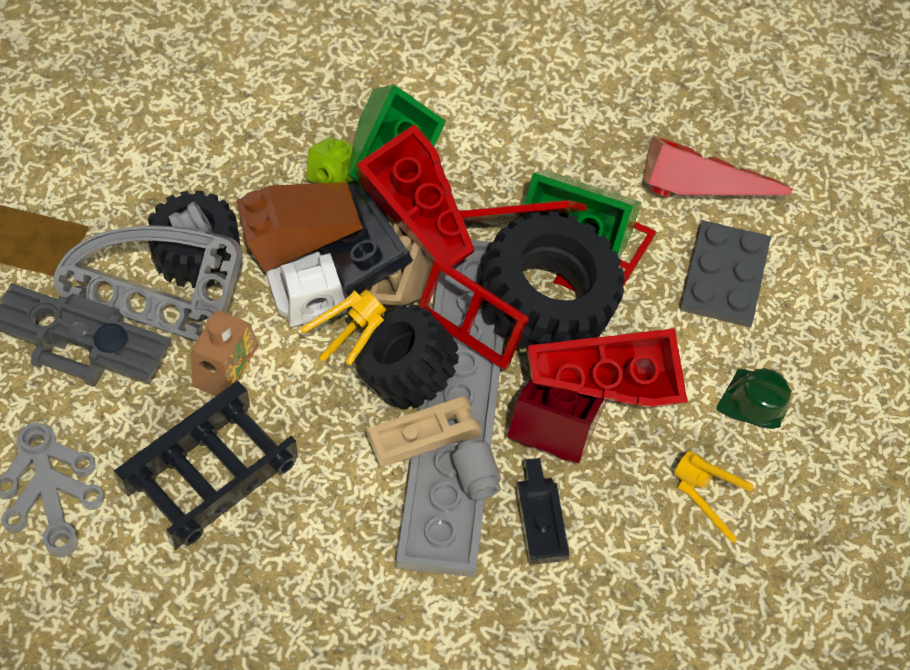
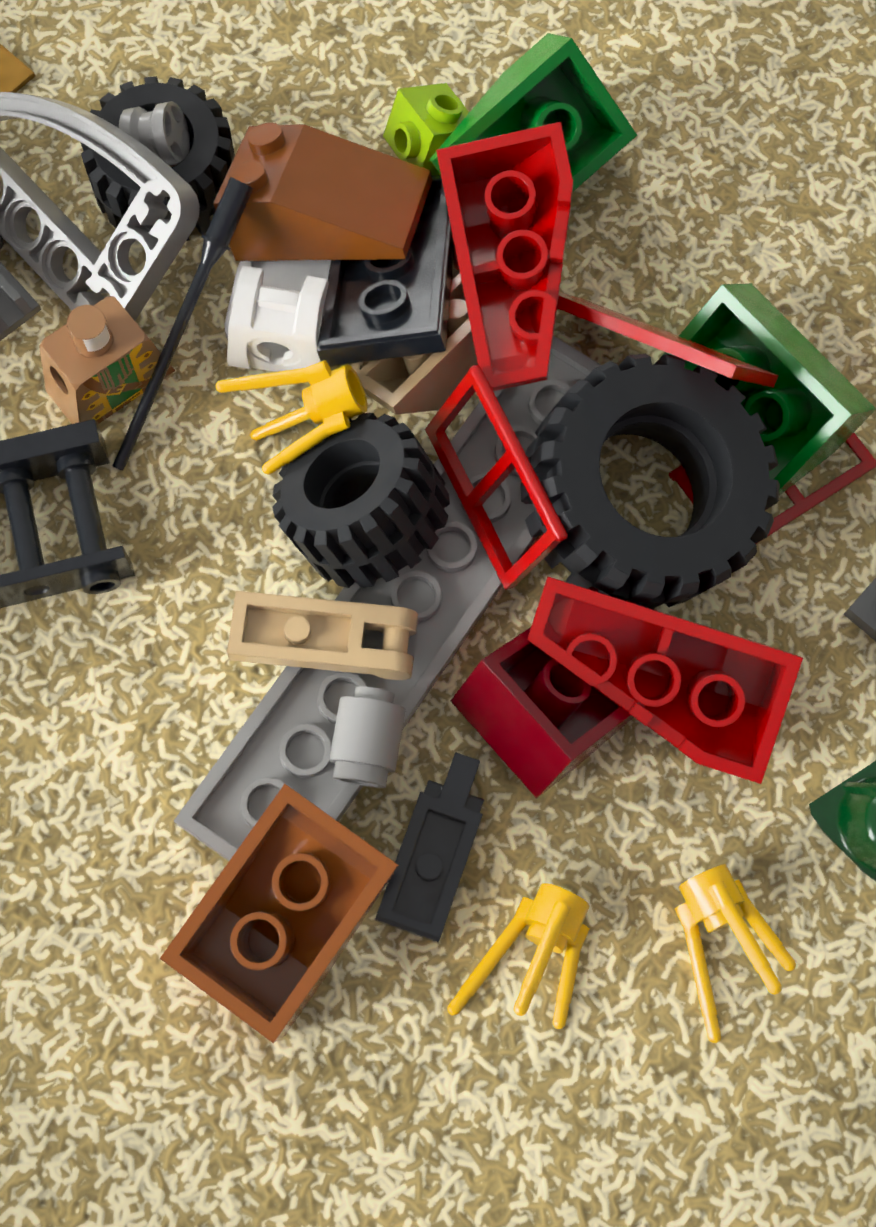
camera: 25 degrees right, 15 degrees up
none -> black piece [112,177,254,471]
none -> dark orange slope [160,784,399,1043]
none -> yellow plant [447,883,590,1029]

